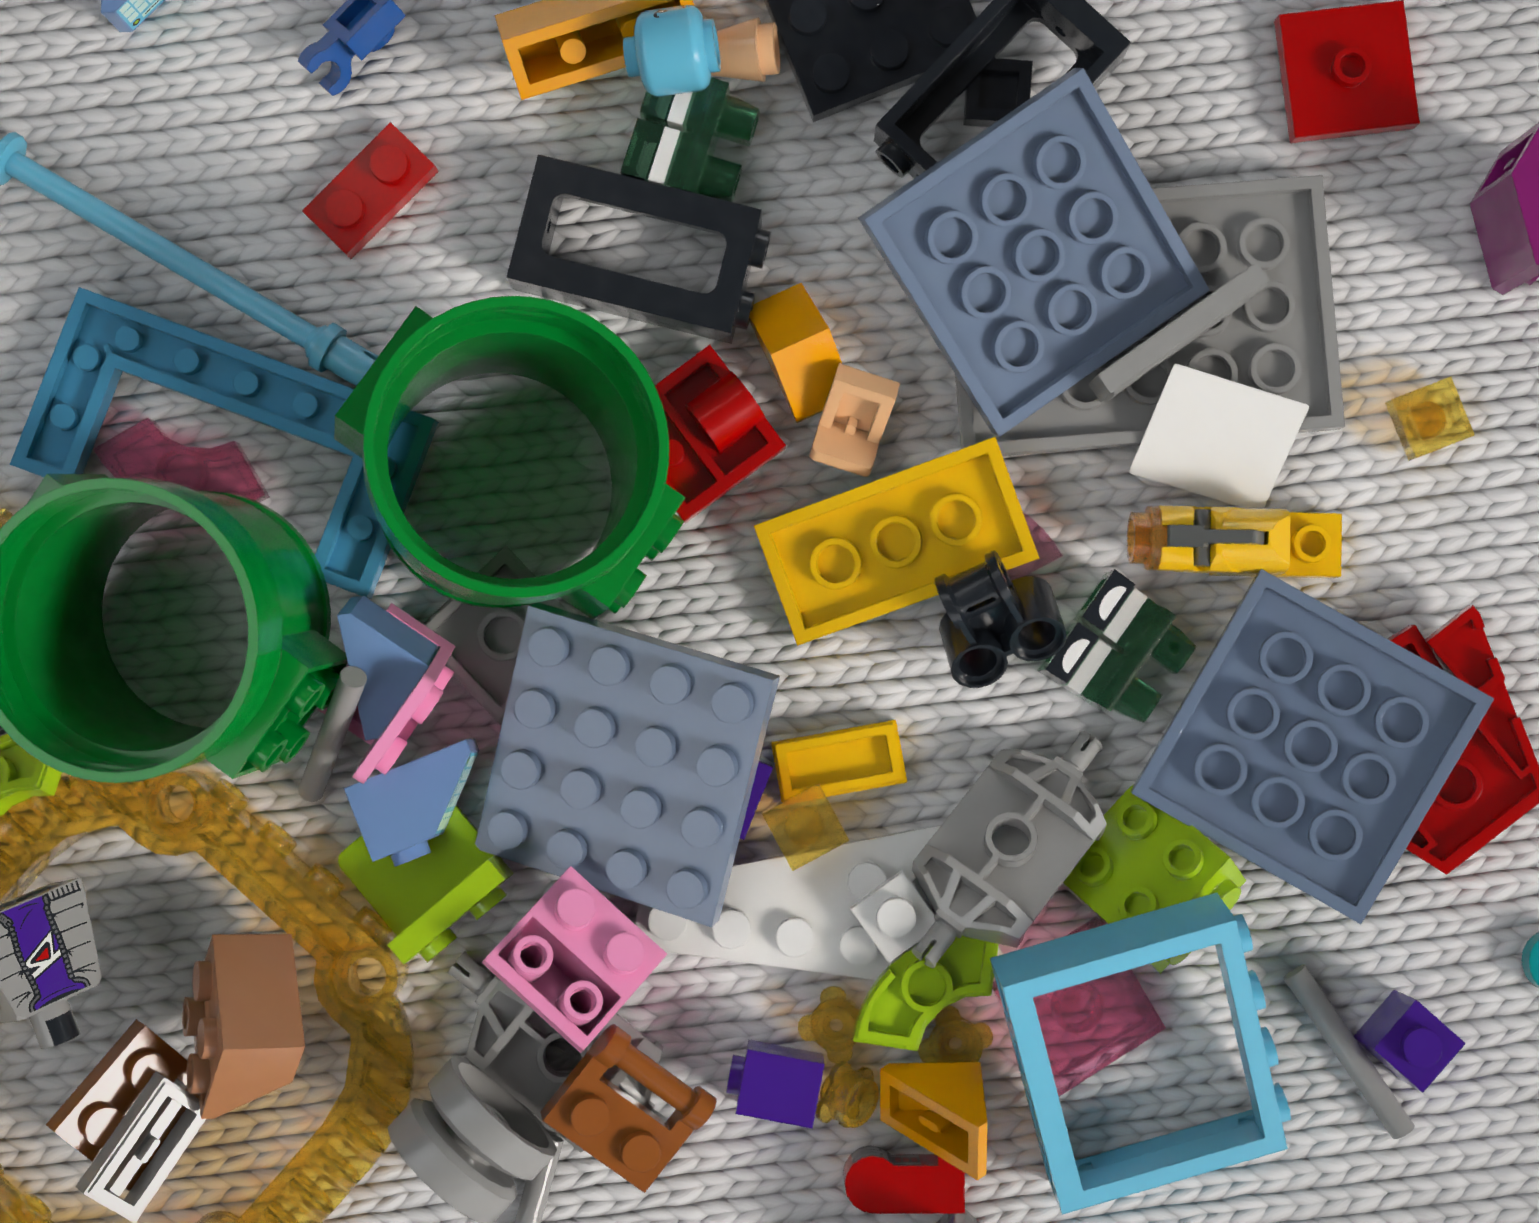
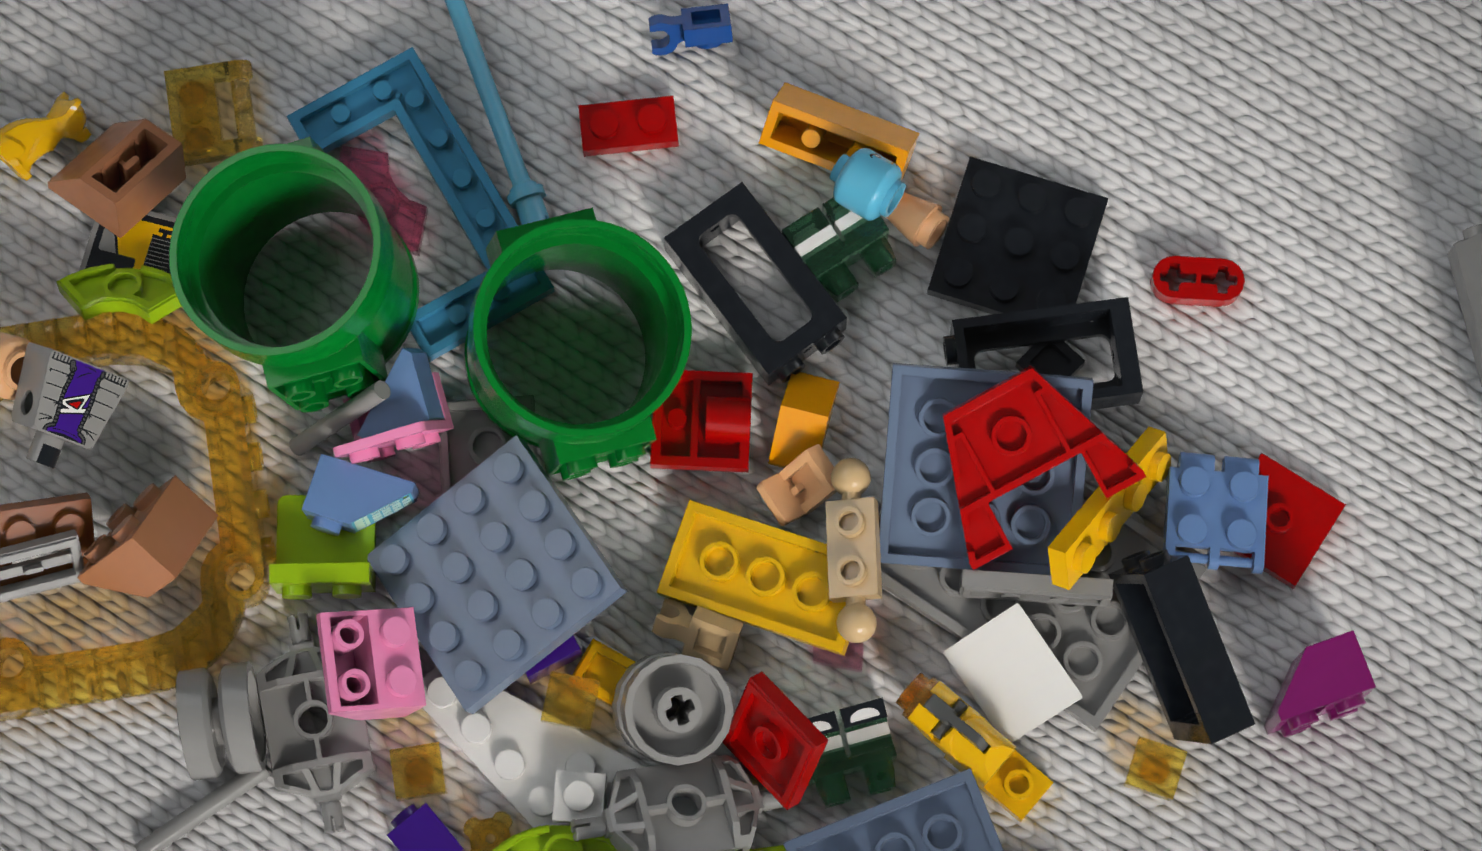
camera: 40 degrees right, 10 degrees down
dark orange plate [540,1024,717,1193] -> none
black piece [934,550,1067,688] -> none
none -> clear yellow plate [389,742,447,801]
none -> light grey wheel [612,651,734,766]
none -> tan plate [652,599,744,671]
none -> red plate [722,671,828,810]
none -> tan plate [825,458,882,643]
none -> red wing [942,366,1146,570]
none -> yellow plate [1048,426,1171,590]
none -> black piece [1108,549,1255,745]
none -> medium blue plate [1163,452,1269,574]

